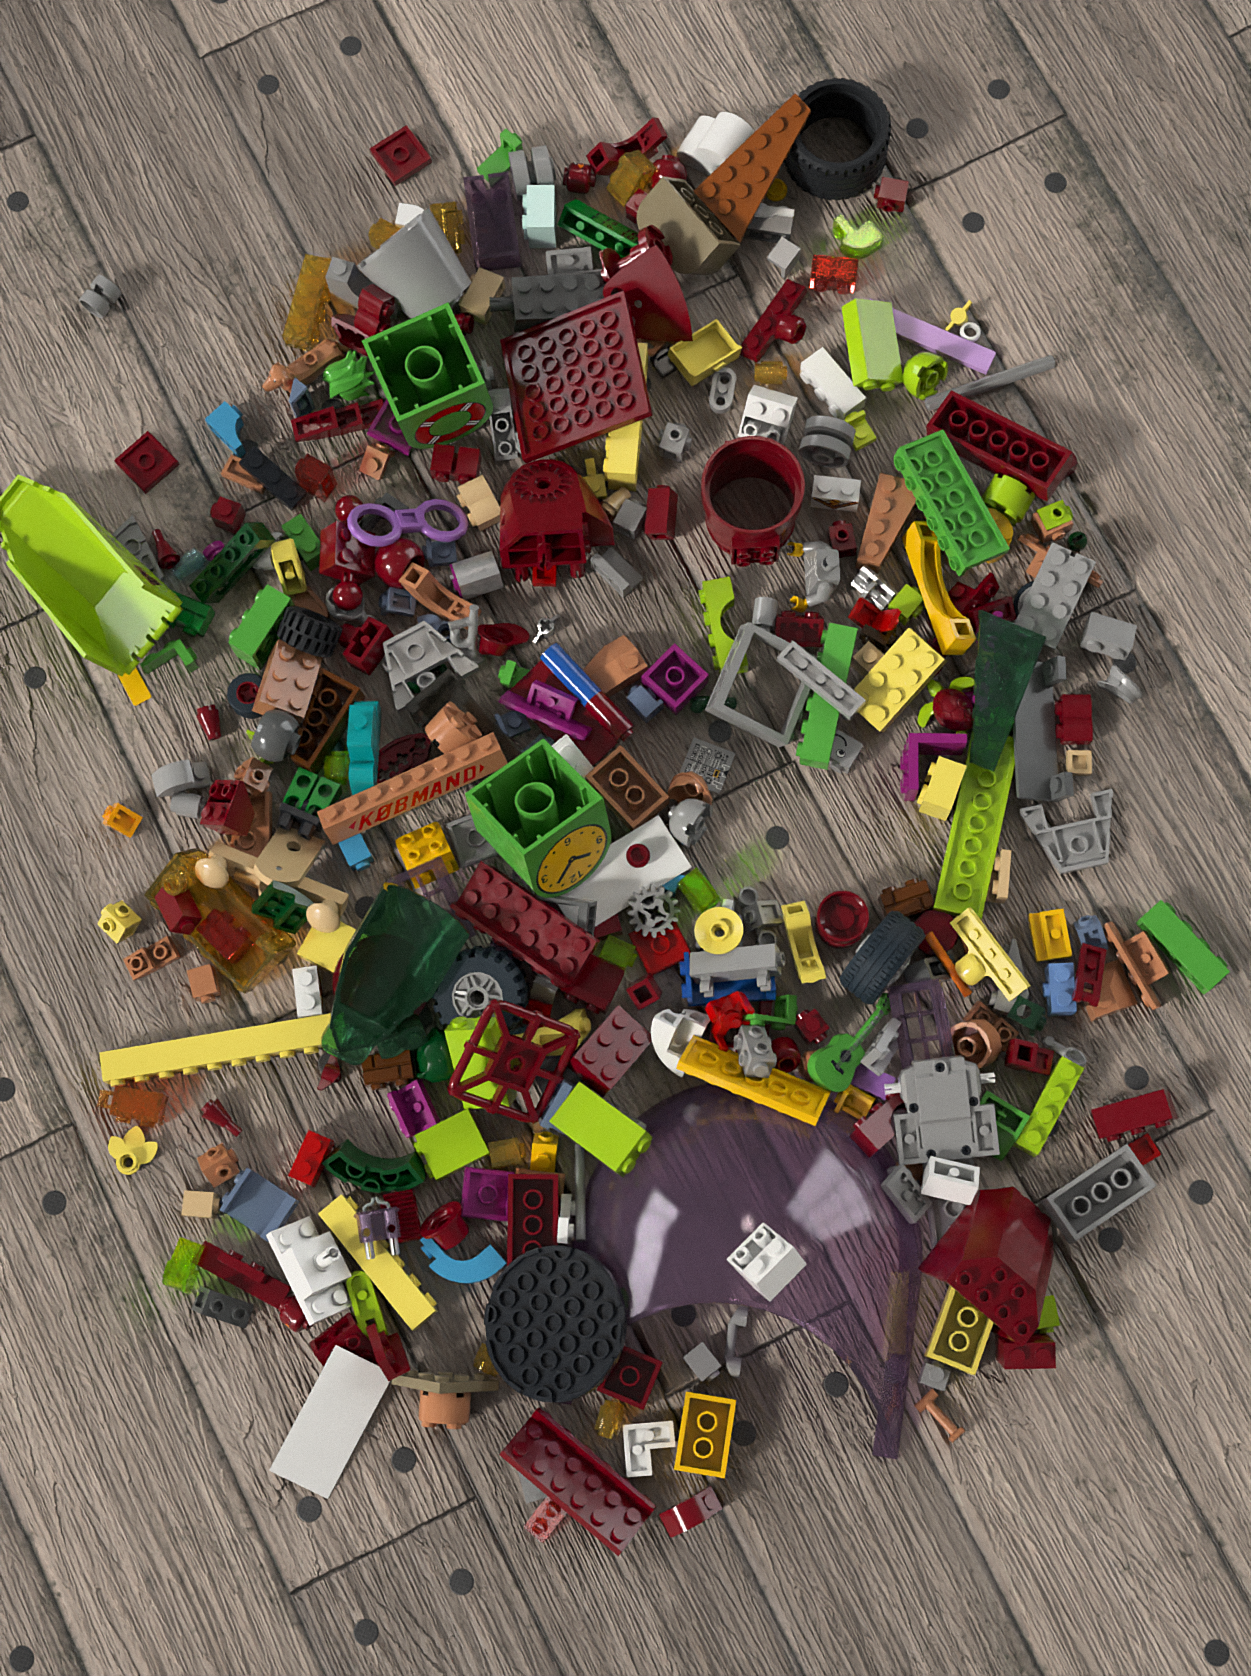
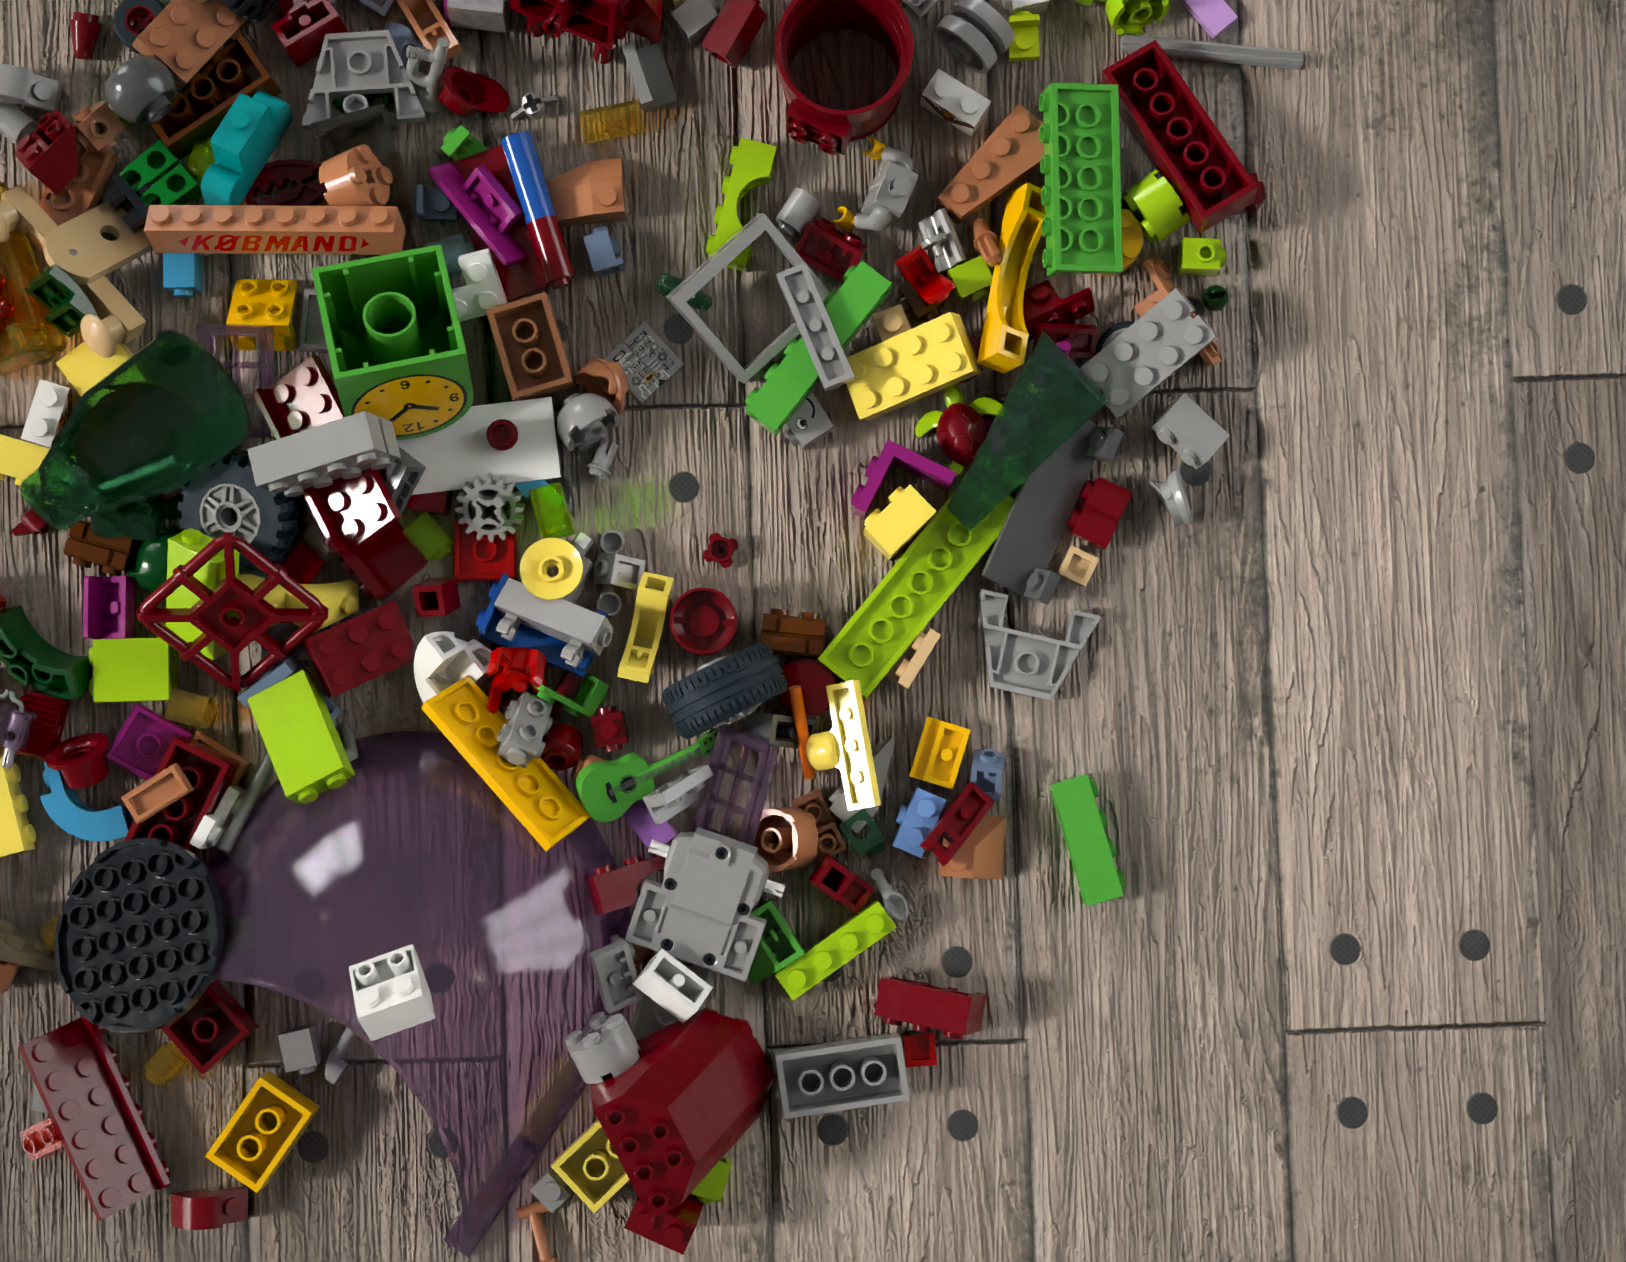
camera: 20 degrees right, 10 degrees up
yellow bracket [530,1131,559,1173] -> none
red plate [532,565,557,587] -> none
white plate [623,1420,675,1477] -> none
magenta brick [641,643,709,715] -> none
dark red brick [828,520,857,558] -> none
yellow bracket [834,1084,876,1119] -> none
nougat bracket [1030,512,1074,544] -> none
nougat bracket [1103,921,1170,1010] -> none
none -> nougat tile [120,763,194,825]
none -> light grey piece [247,411,401,498]
none -> light grey brick [564,1011,641,1084]
none -> clear yellow plate [578,99,645,144]
none -> light grey pin [587,439,619,480]
none -> dark red plate [703,533,738,568]
none -> nougat axle [968,217,1002,267]

